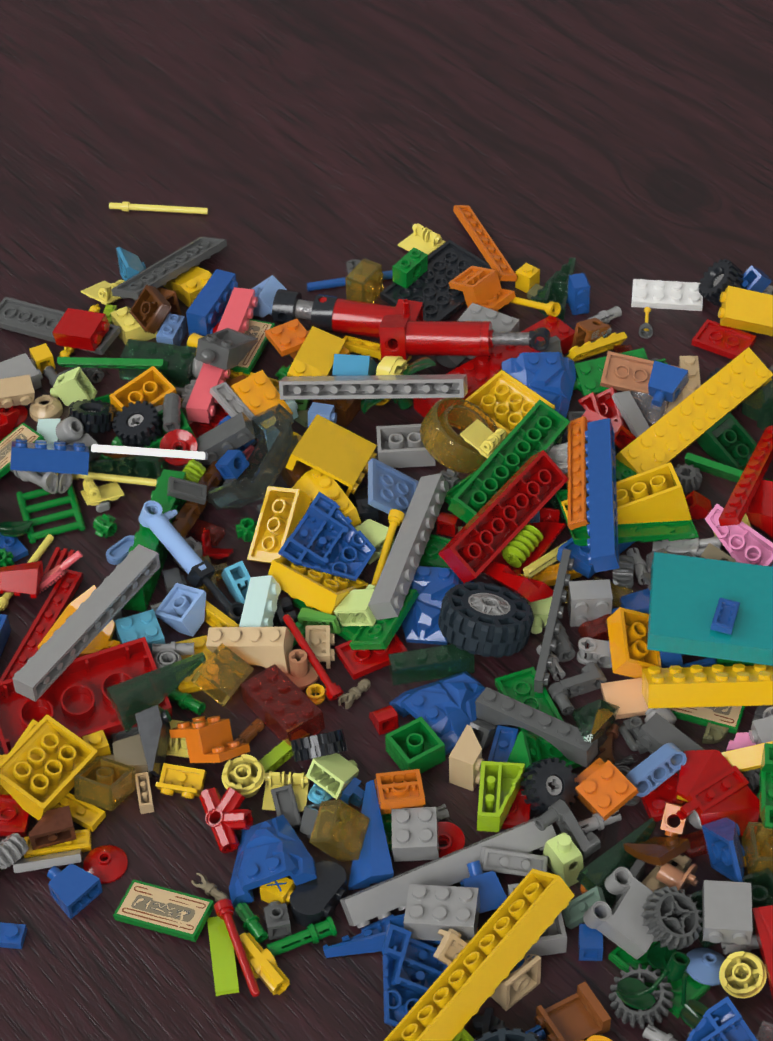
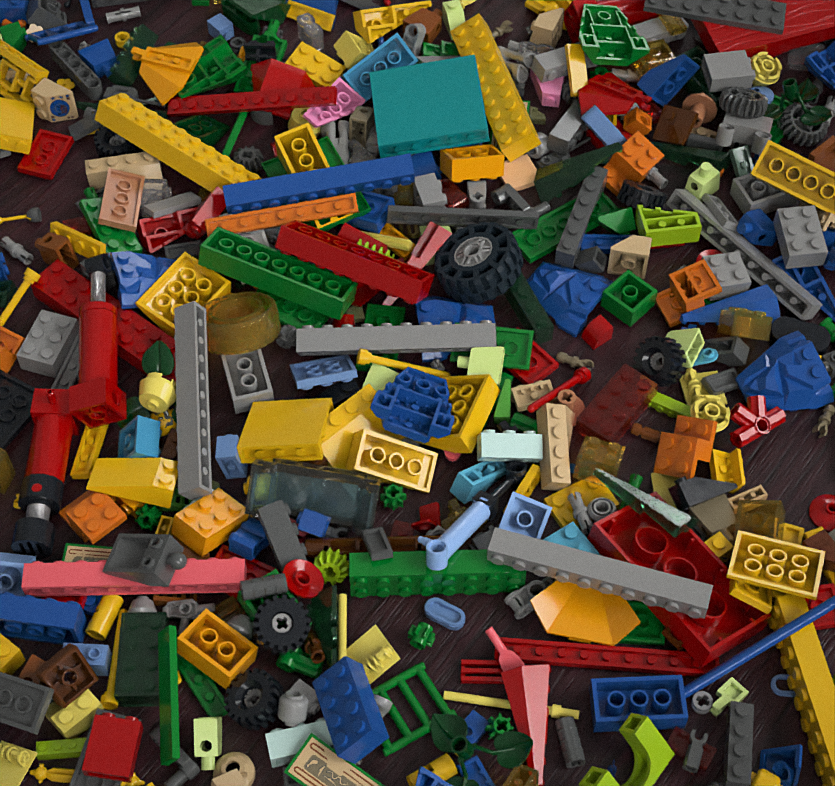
camera: 105 degrees left, 10 degrees up
white tile [91,444,208,460] -> none
light grey tile [210,382,258,426] -> none
yellow bush [306,684,325,705] -> none
light yellow hinge [460,419,506,458] -> none
dark grey beam [534,799,601,860] -> none
blue torso [648,361,689,407] -> none
blue plate [710,598,740,635] -> none

